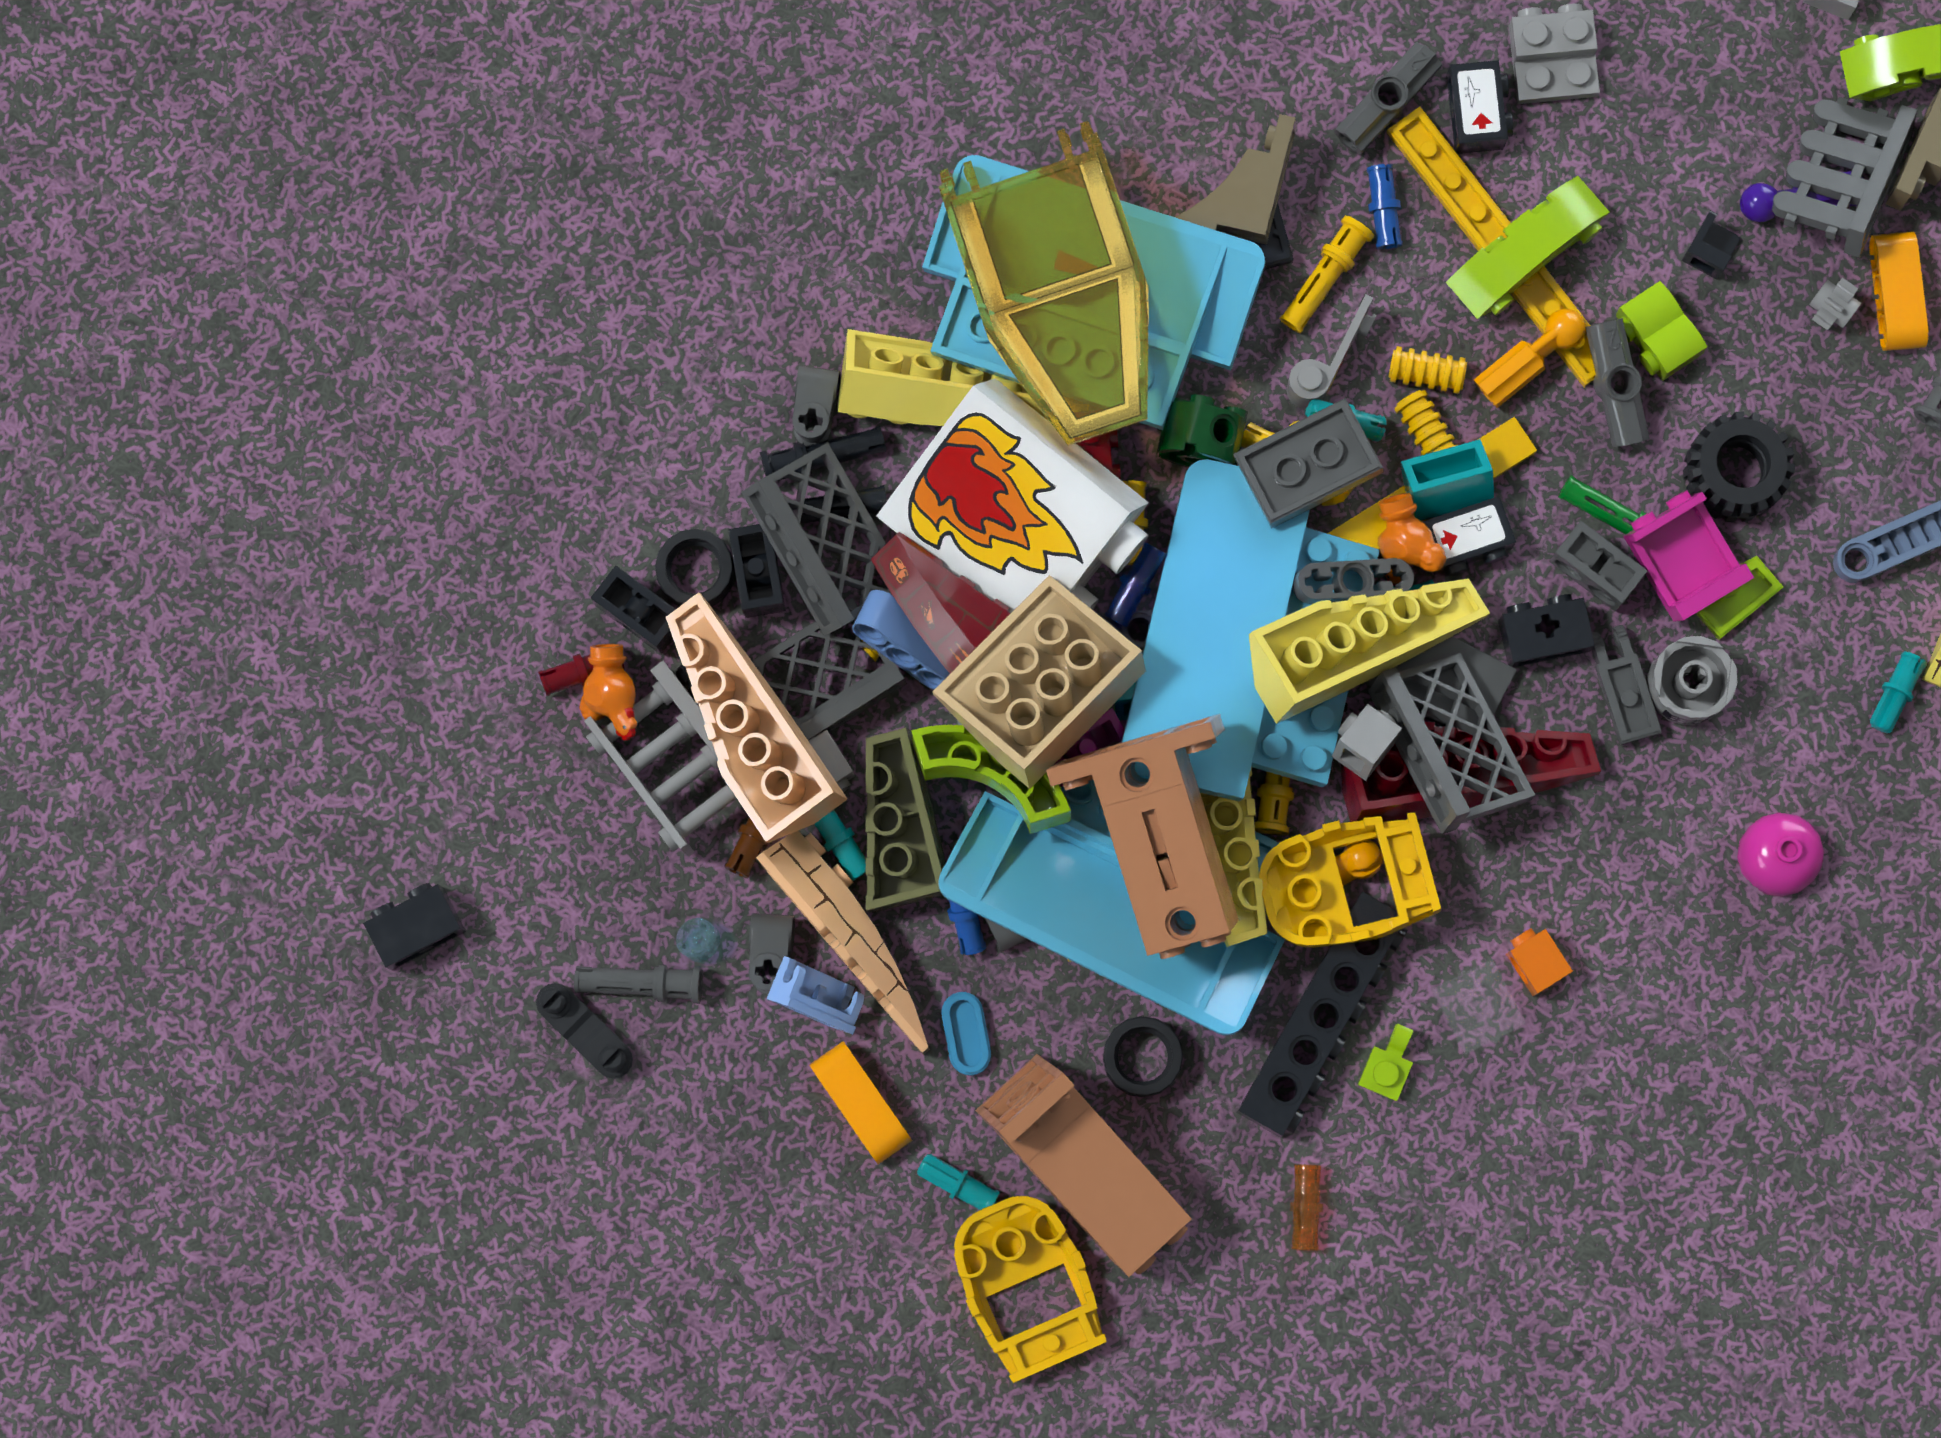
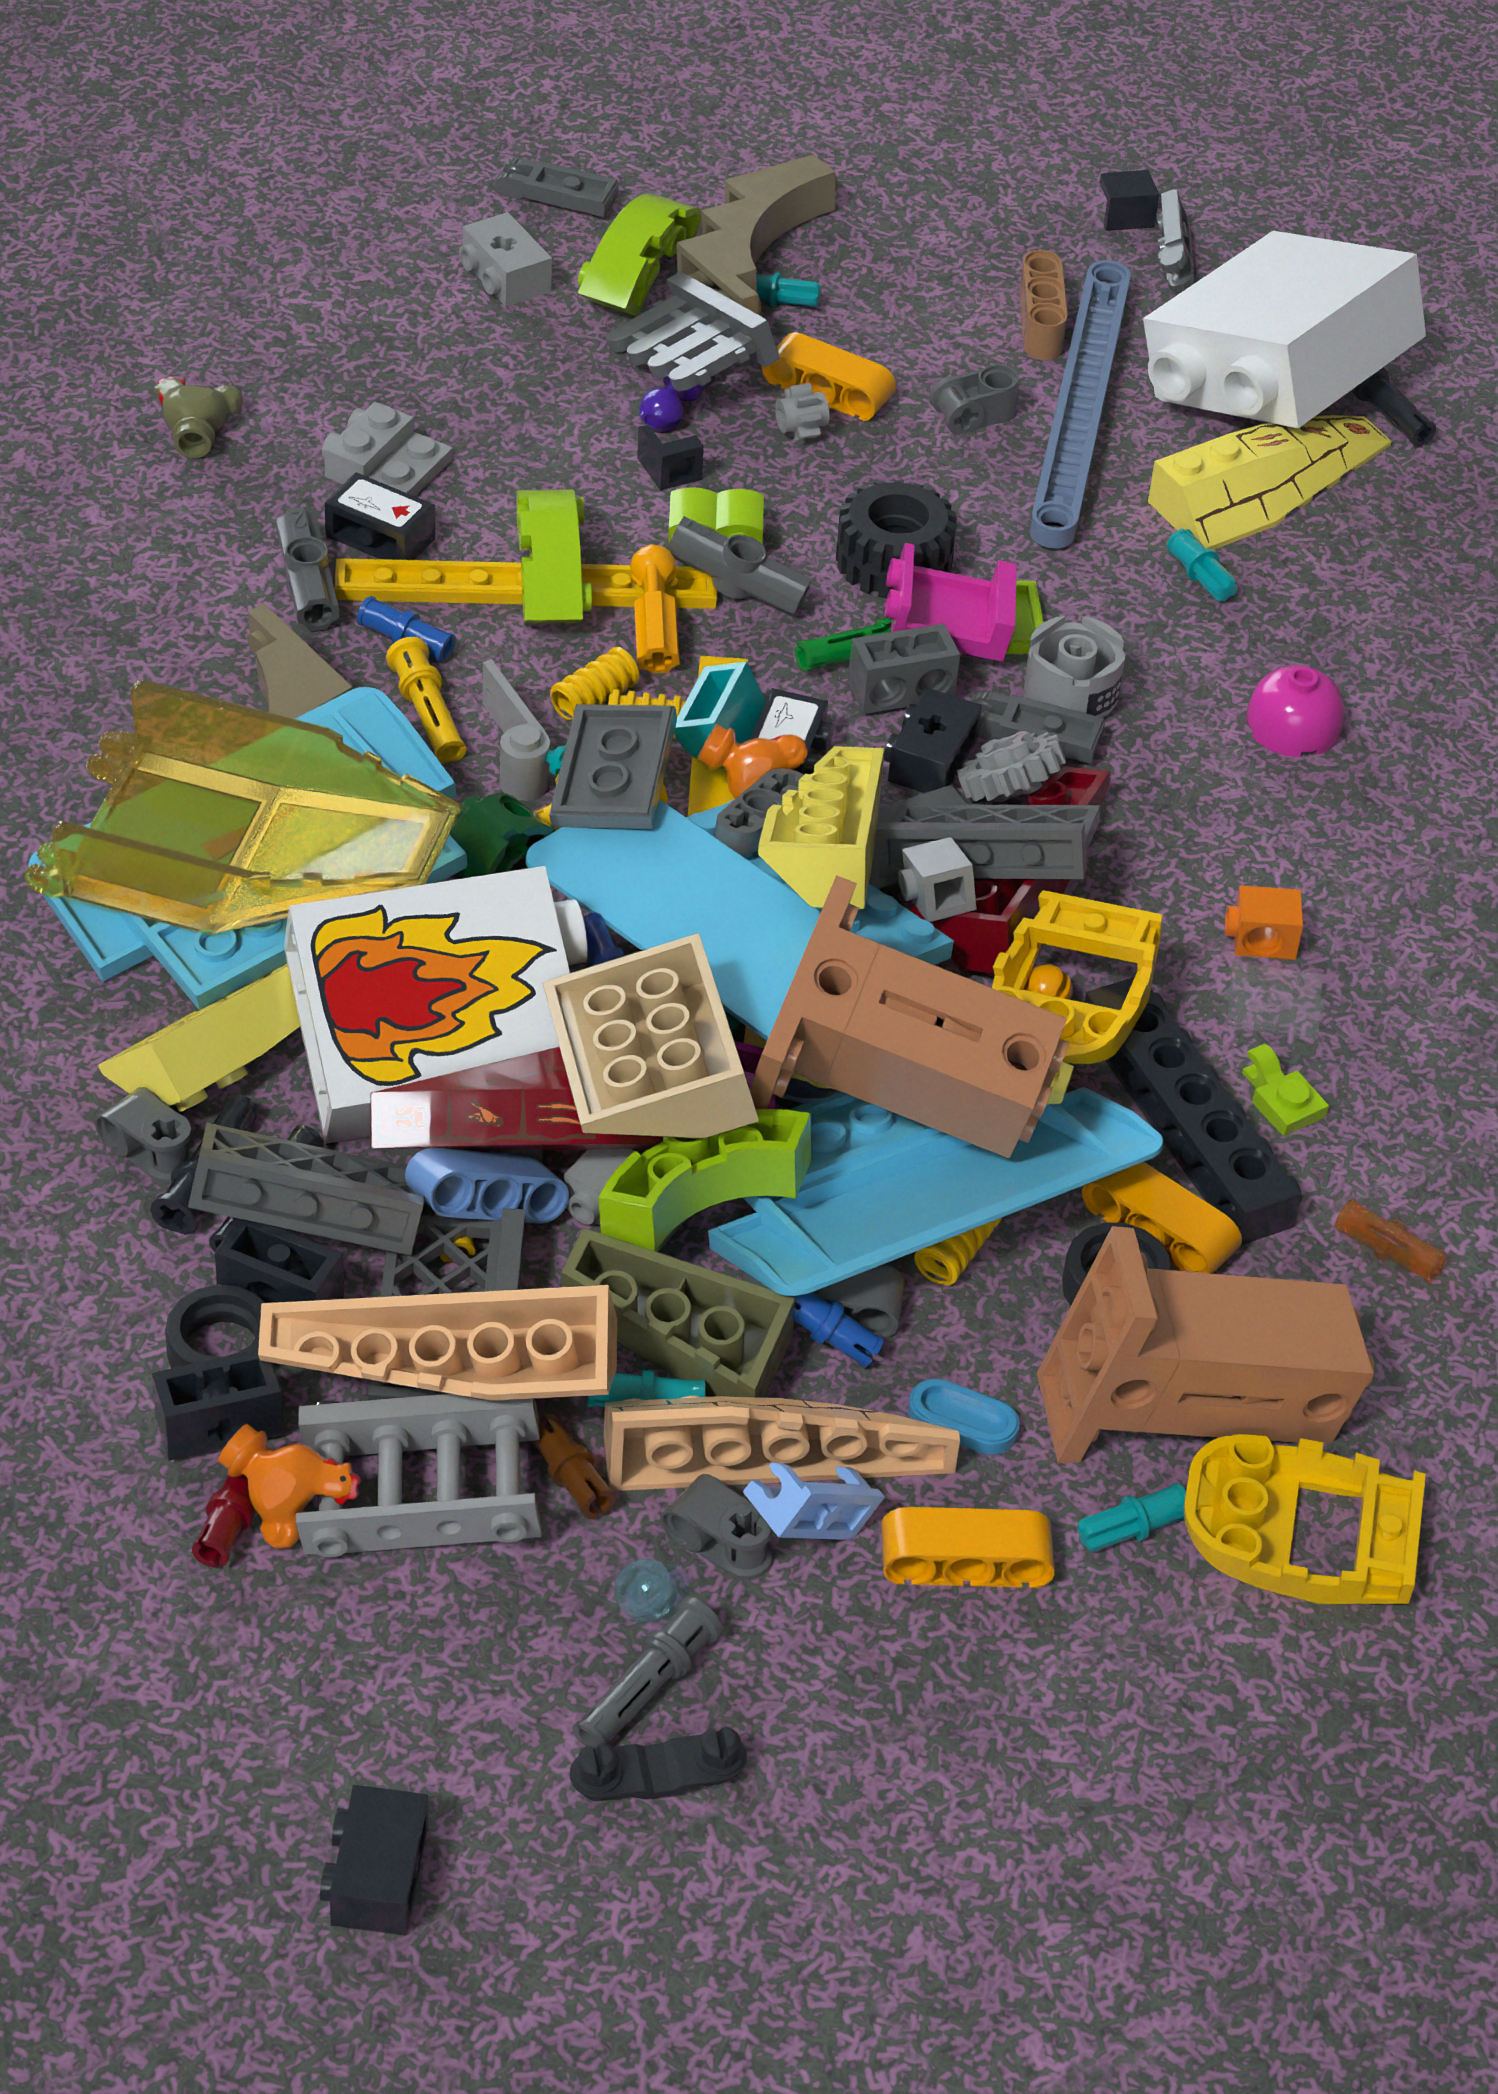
camera: 65 degrees left, 35 degrees down
none -> light grey gear [957,731,1066,802]
none -> light orange beam [1082,1162,1242,1274]

